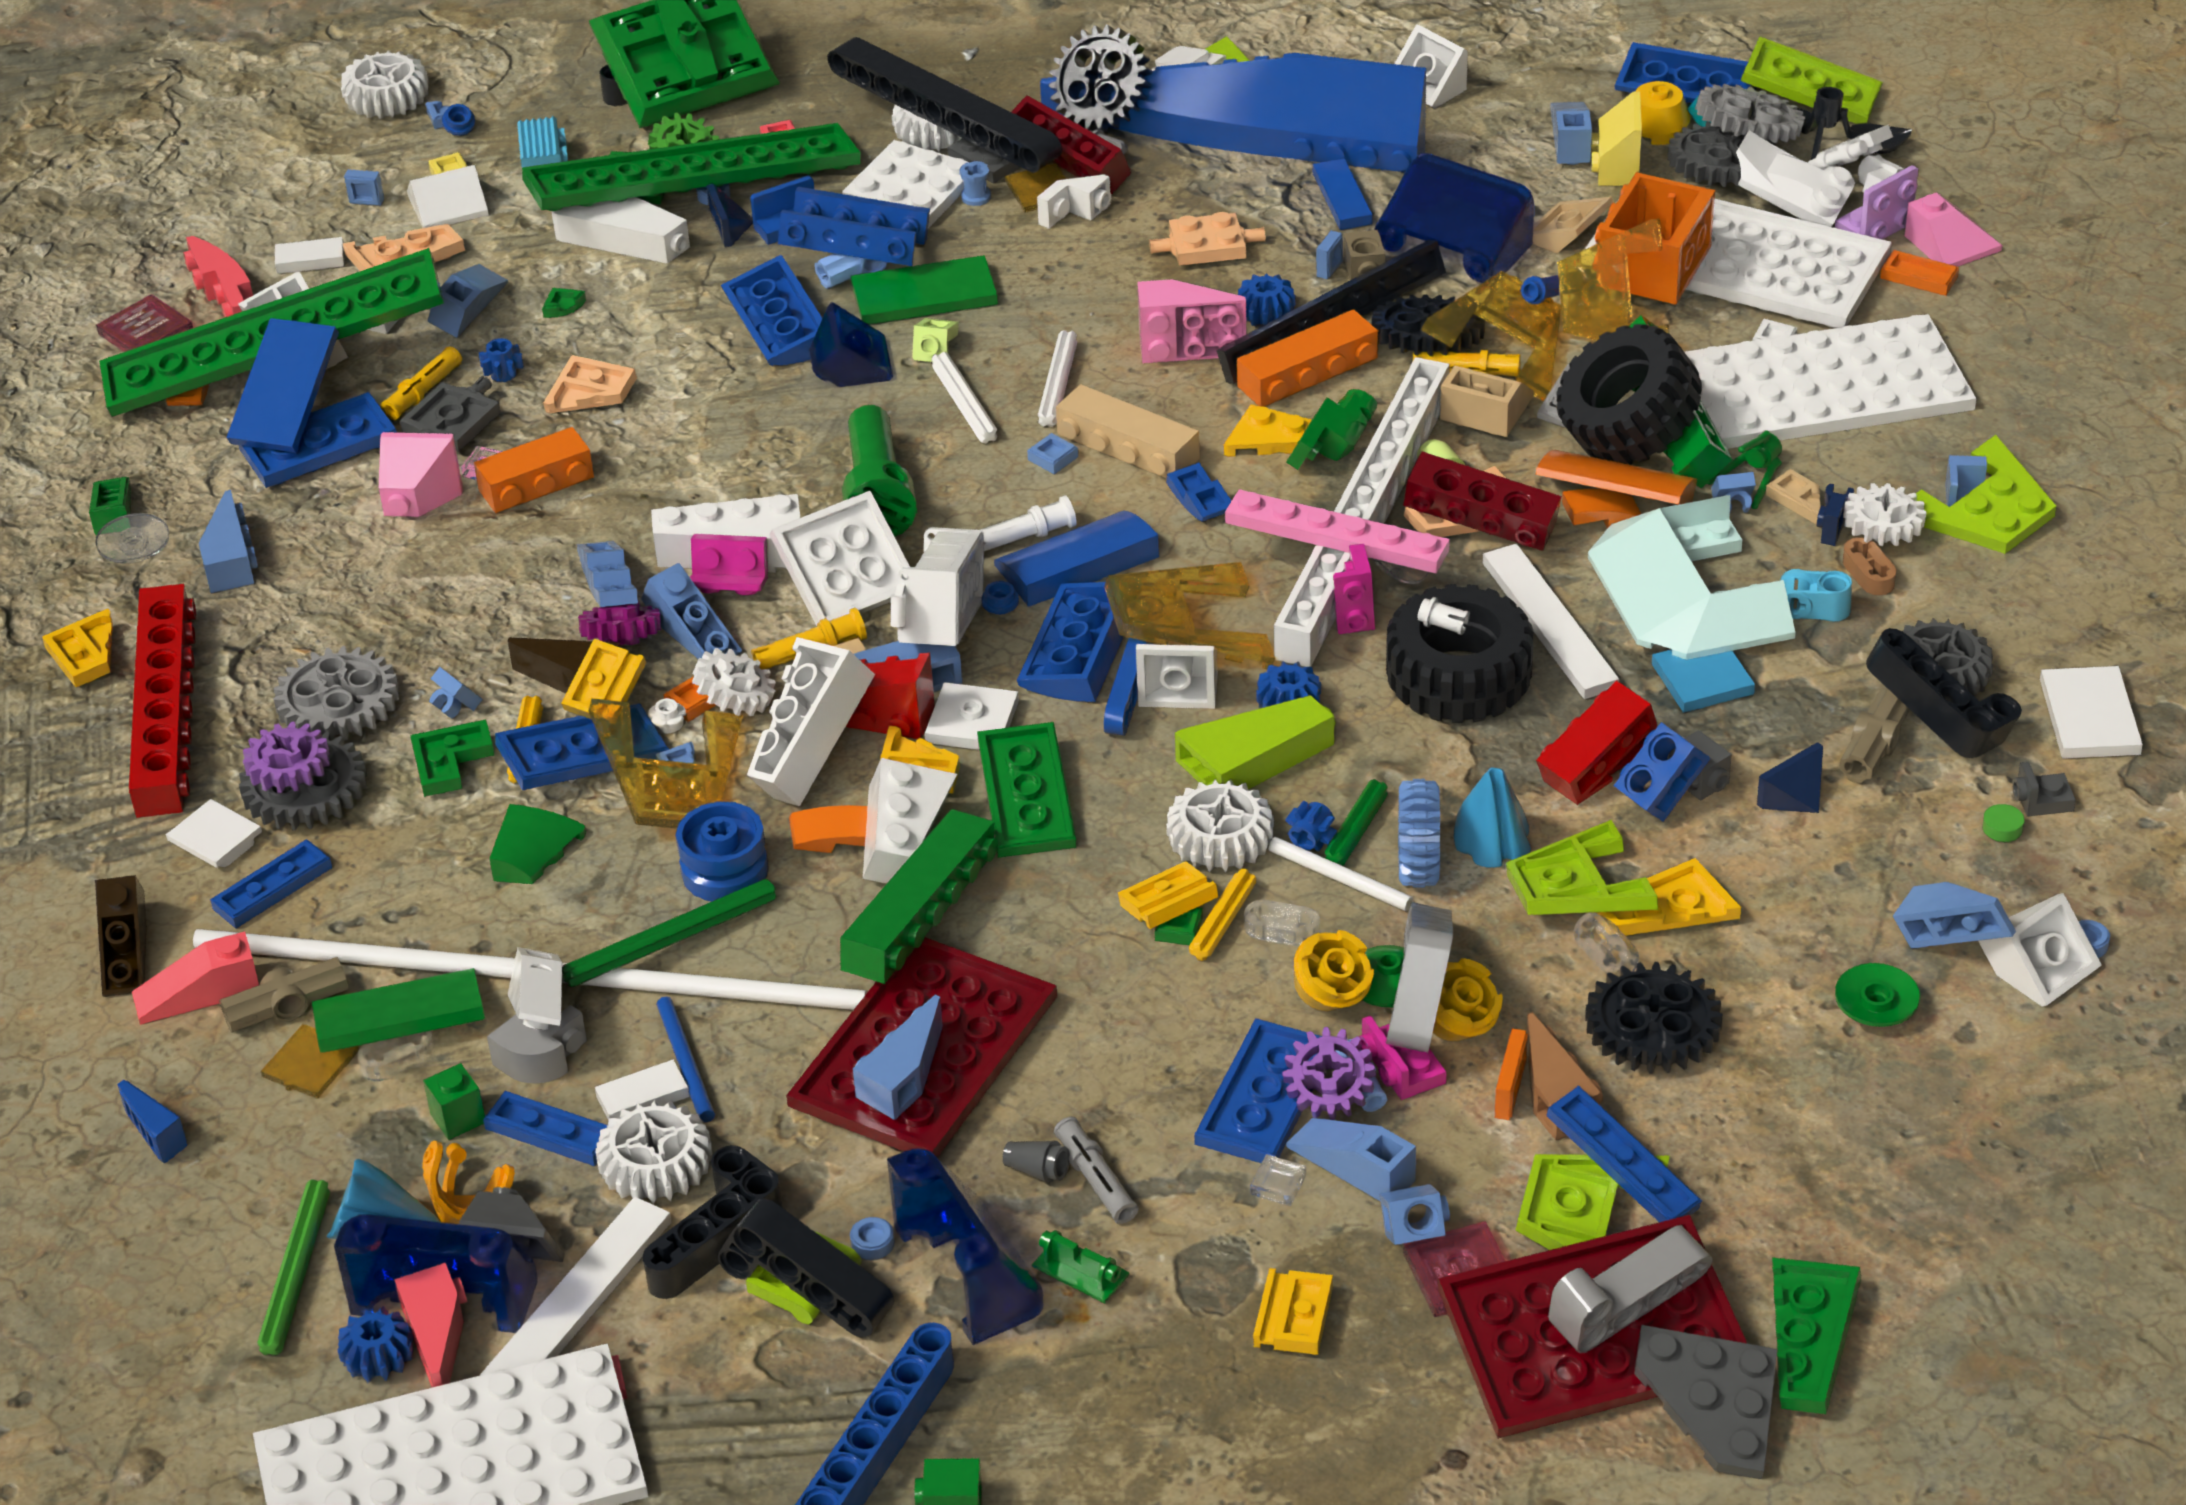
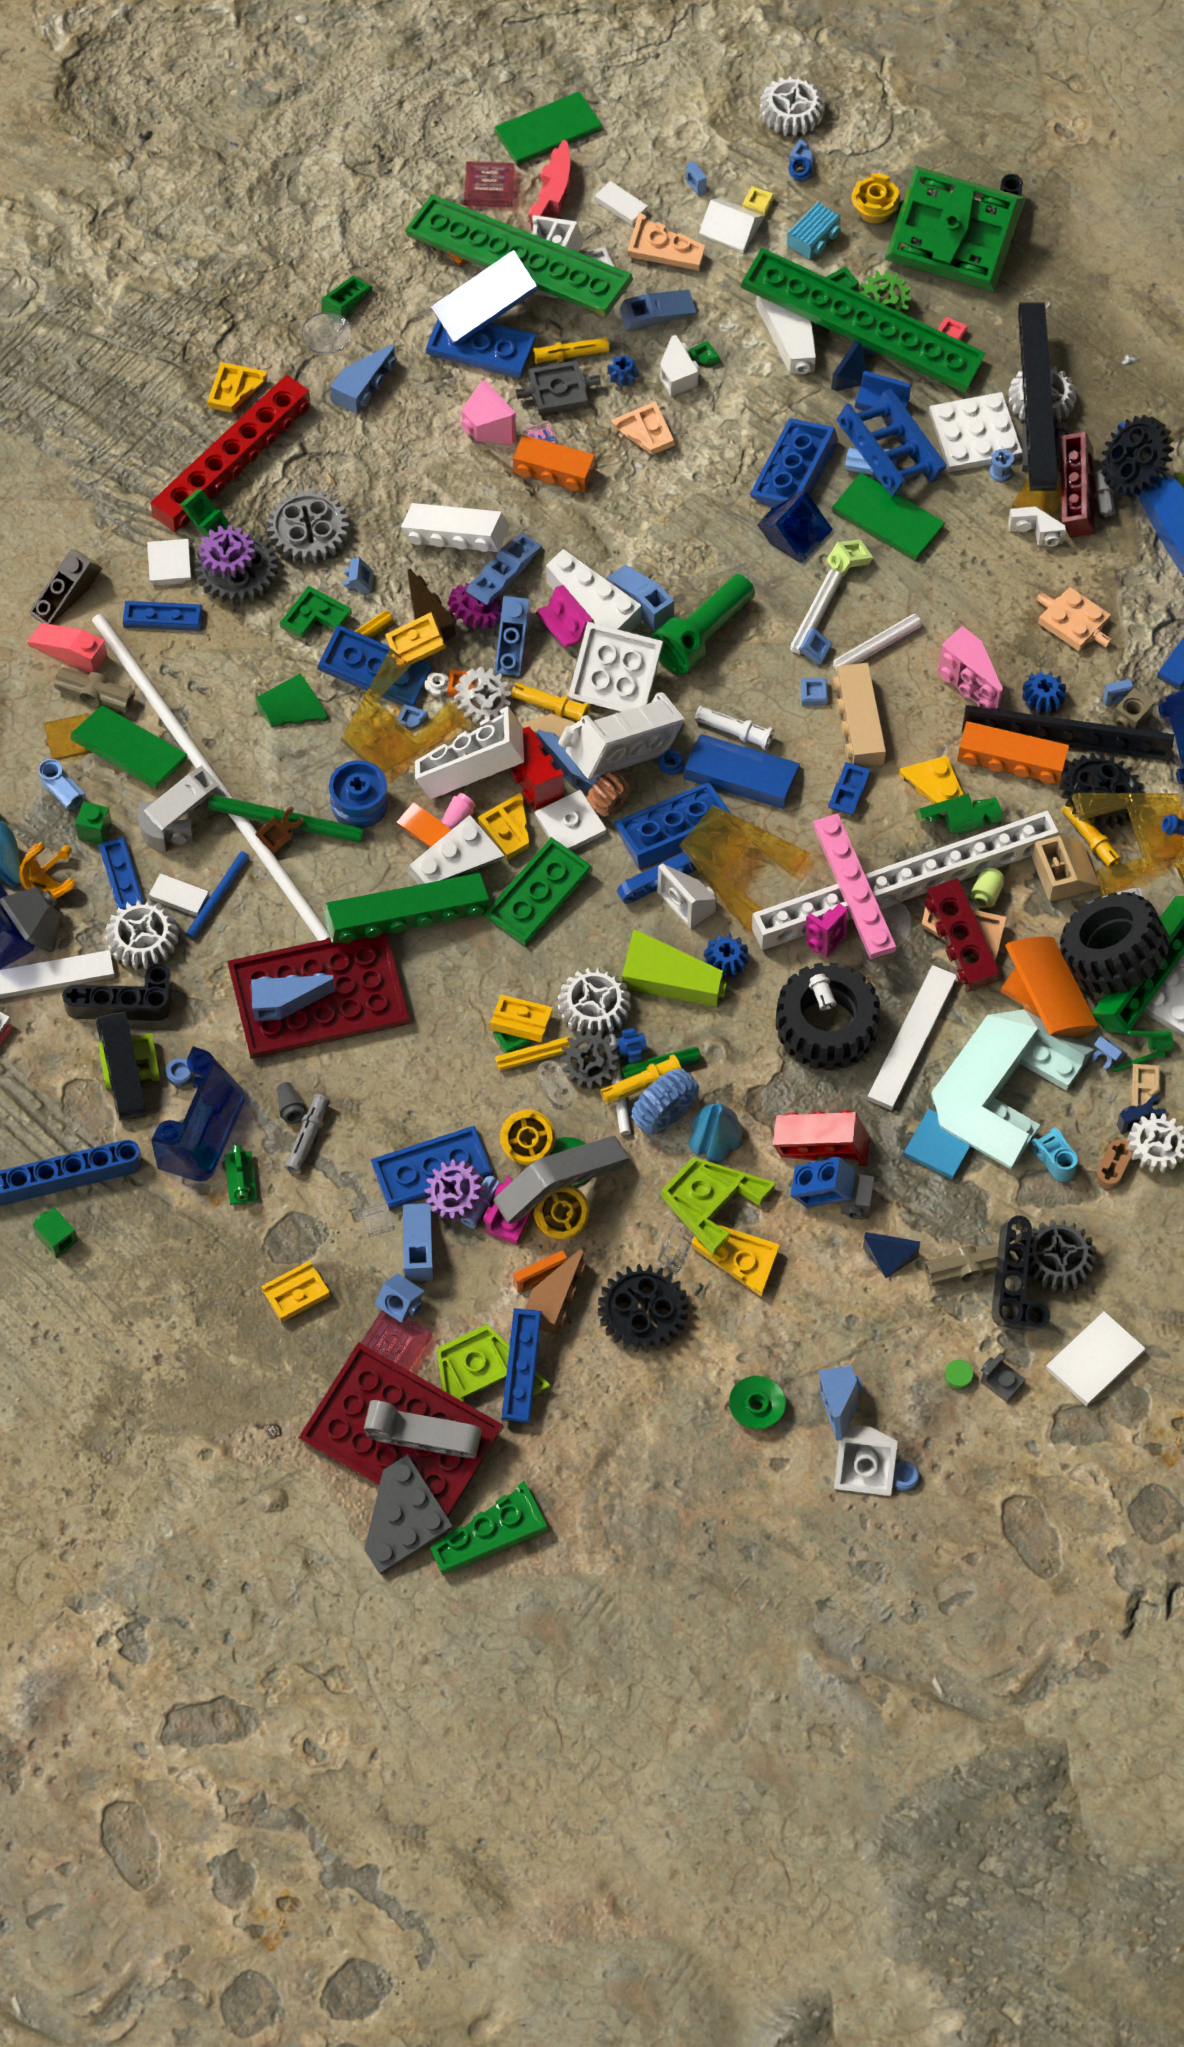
camera: 45 degrees right, 20 degrees up
none -> light blue piece [39,759,86,810]
none -> green slope [180,489,234,538]
none -> reddish brown plate [255,806,303,854]
none -> white brick [401,503,510,552]
none -> bright pink cone [441,793,476,830]
none -> green tile [494,91,602,166]
none -> dark grey gear [560,1029,620,1089]
none -> nougat gear [587,771,632,817]
none -> yellow pin [600,1054,682,1106]
none -> medium blue slope [605,565,674,631]
none -> white slope [660,335,700,397]
none -> medium blue tile [798,628,832,665]
none -> yellow cone [852,173,901,224]

